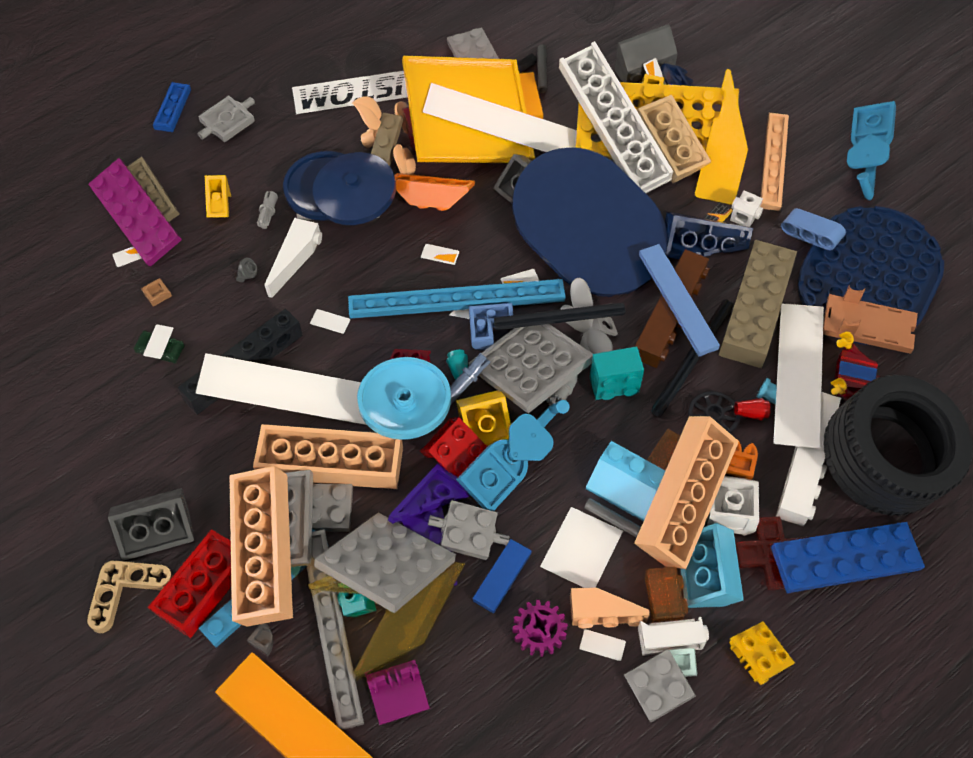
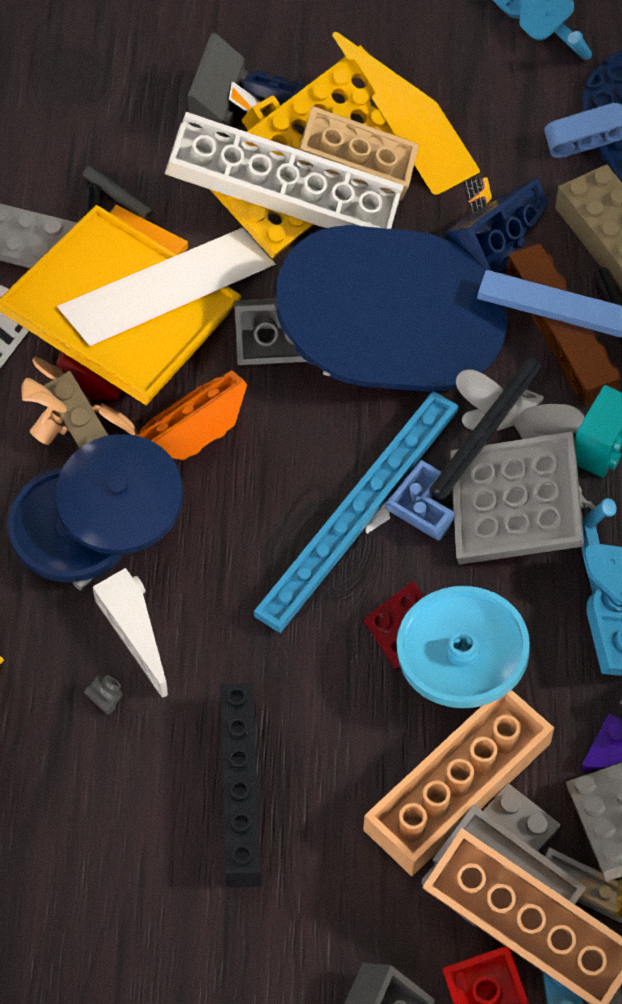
camera: 50 degrees left, 0 degrees up
clear green tile [133,331,185,364] -> none
medium nougat tile [141,278,172,307] -> none
white sticker [143,325,173,359] -> none
white sticker [196,353,367,425] -> none
light grey axle [257,191,278,229] -> none
white sticker [310,309,350,334] -> none
dark purple wing [388,464,471,524] -> none
red bracket [420,417,487,477] -> none
white sticker [421,244,459,265] -> none
teal cone [446,350,468,380] -> none
sand blue pin [450,353,491,406] -> none
yellow slope [456,390,511,446] -> none
white sticker [501,269,539,284] -> none
white brick [730,191,764,227] -> none
light nougat tile [761,113,789,211] -> none

